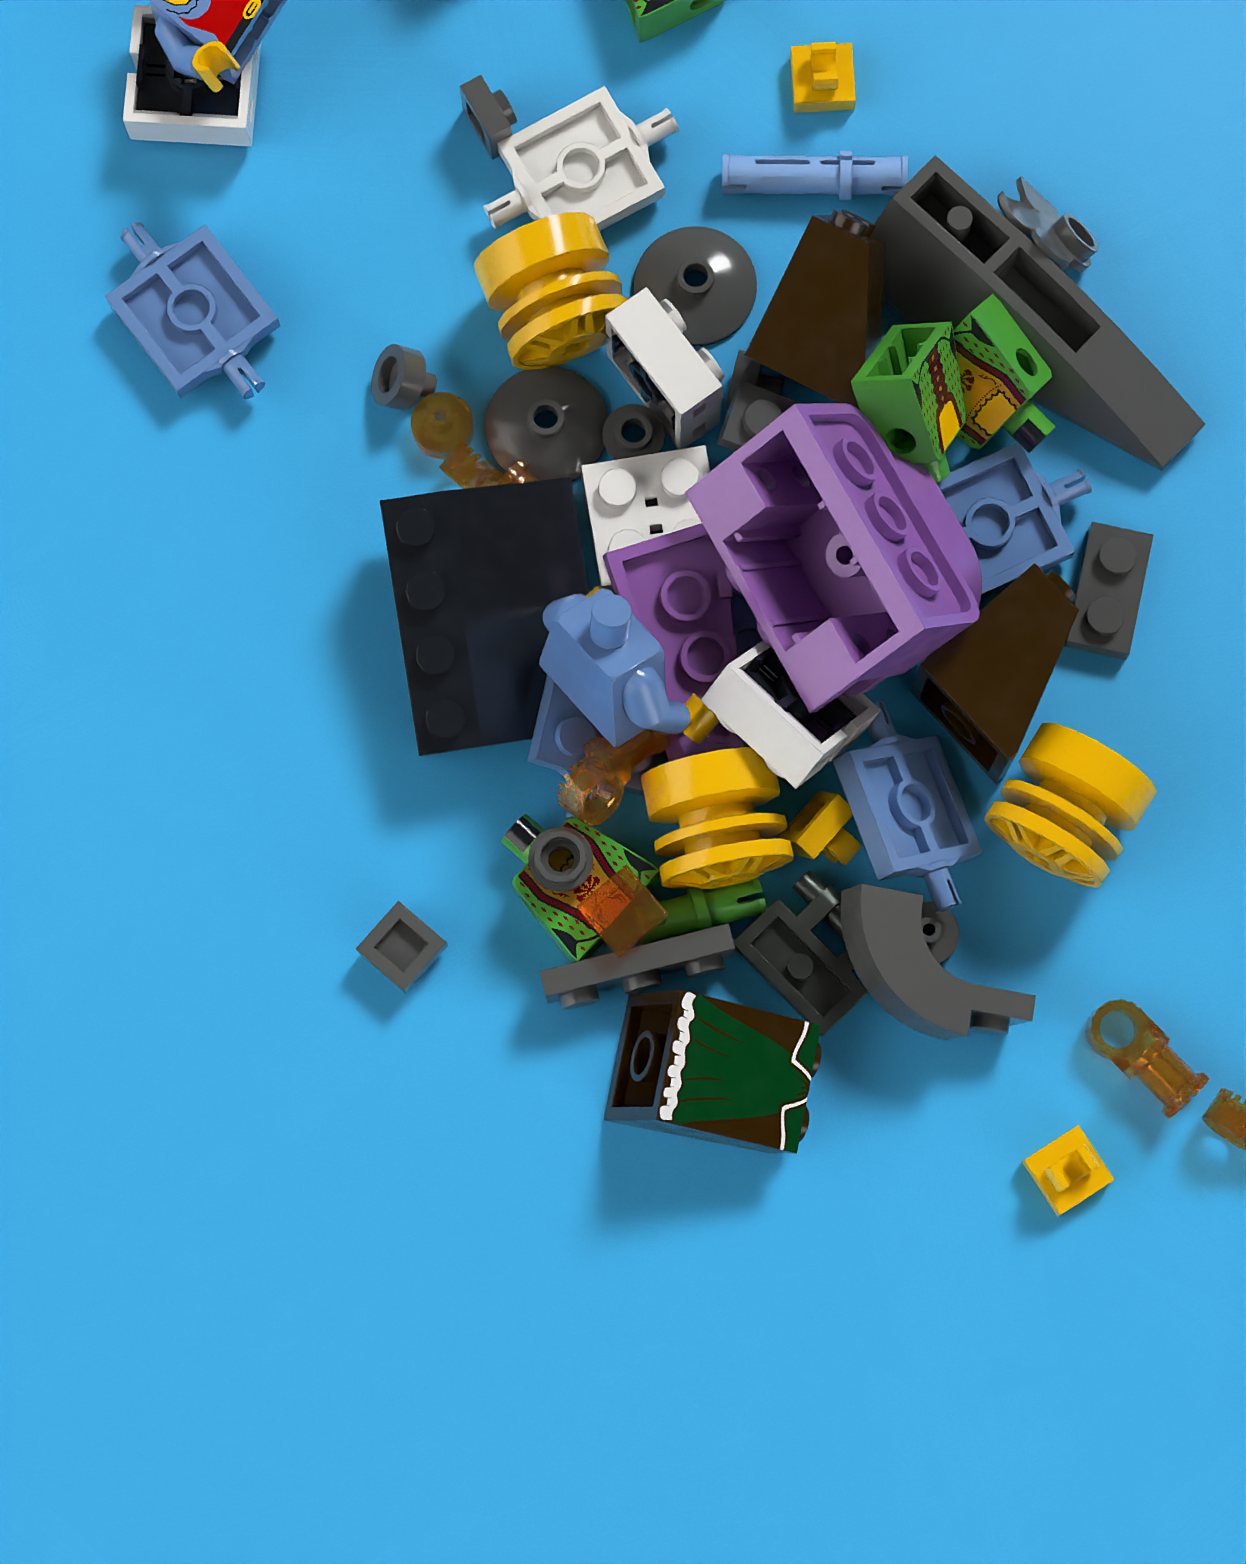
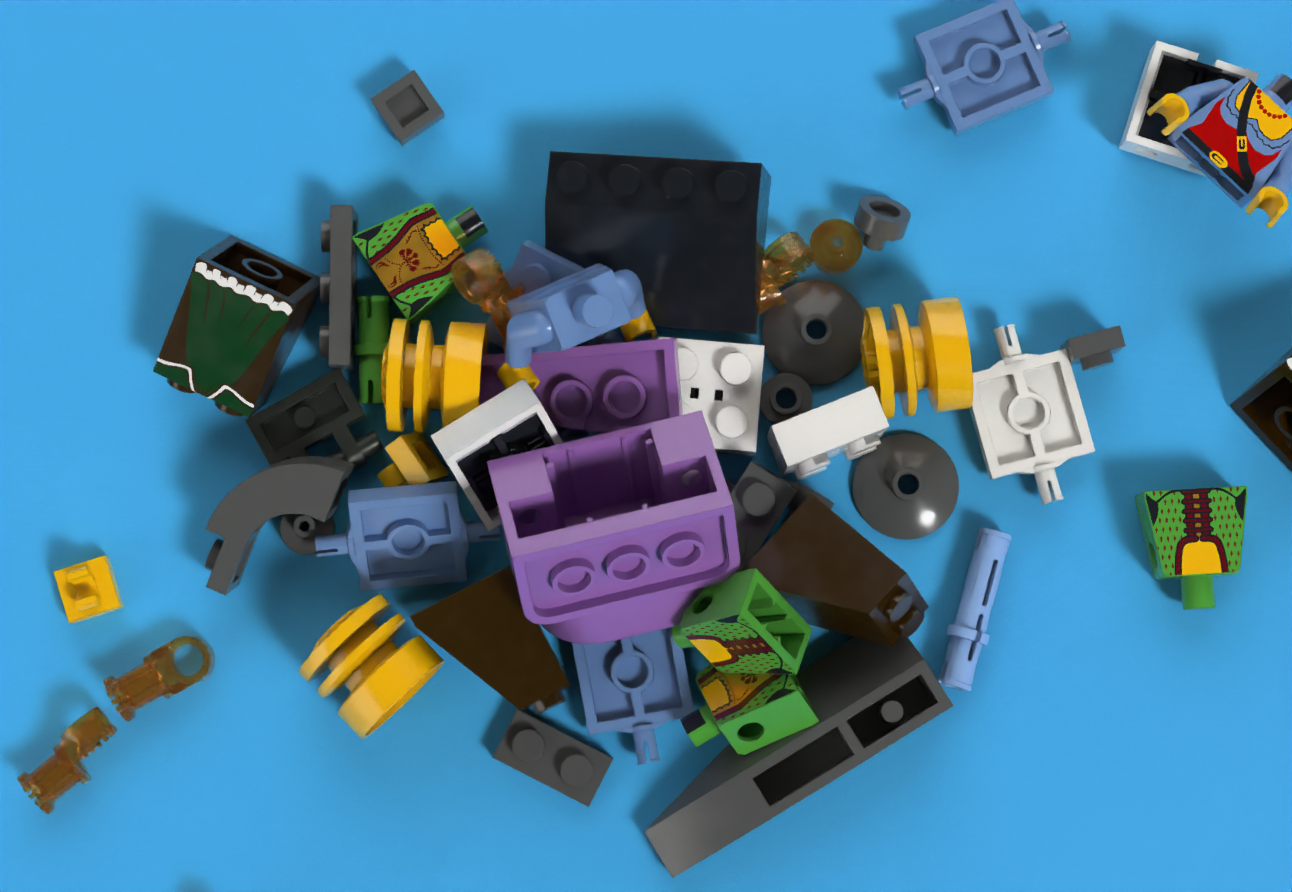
camera: 100 degrees right, 5 degrees up
dark grey plate [528,827,593,893] -> none
clear orange tile [577,864,669,958] -> none
yellow tile [790,41,856,113] -> none
dark grey plate [997,176,1098,272] -> none

